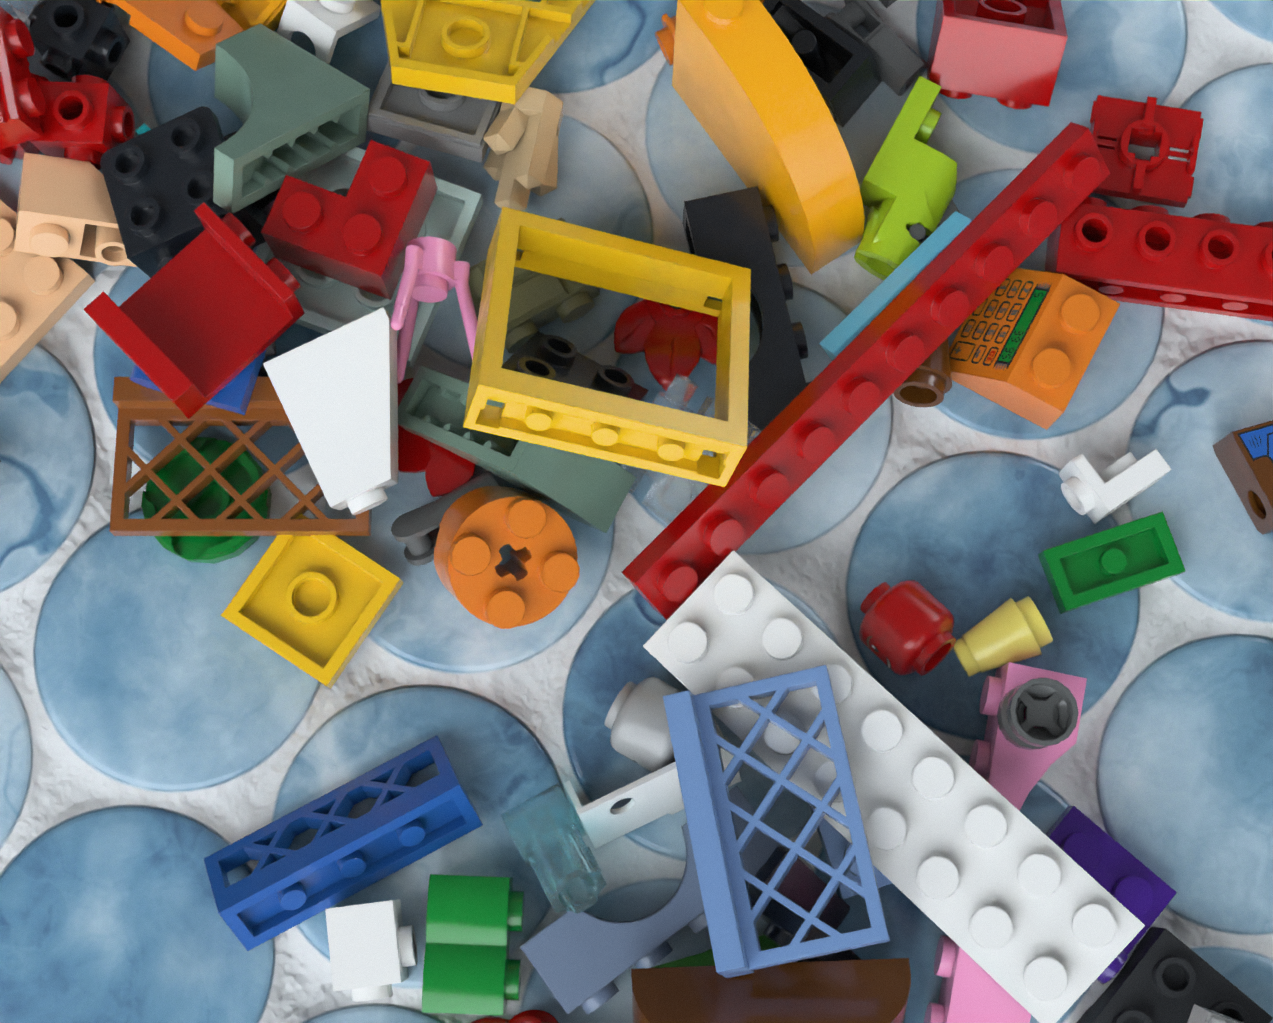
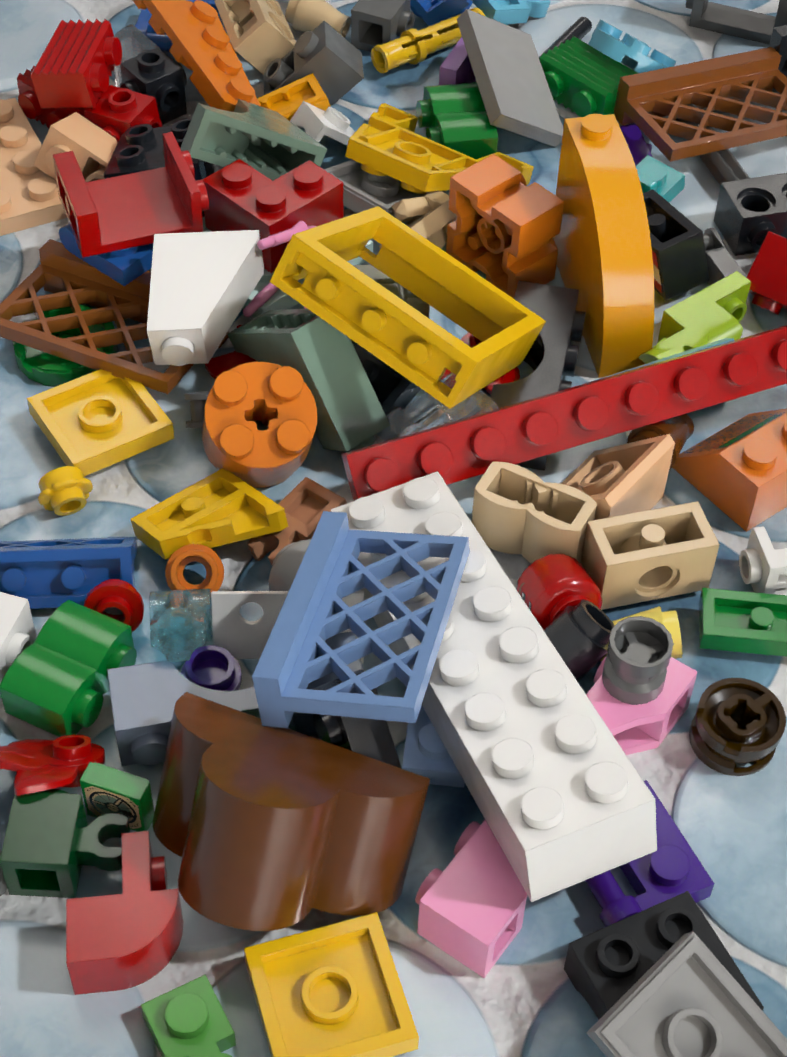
camera: 25 degrees right, 30 degrees down
none -> yellow plate [38,466,93,516]
none -> red plate [84,579,144,632]
none -> yellow wing [130,469,289,560]
none -> orange plate [165,544,224,602]
none -> dark purple plate [181,645,242,691]
none -> nougat plate [248,477,347,565]
none -> orange brick [446,154,564,299]
none -> tan brick [471,462,597,564]
none -> black brick [544,599,615,682]
none -> light nougat slope [561,434,675,520]
none -> tan brick [581,501,720,610]
none -> dark brown wheel [689,678,786,776]

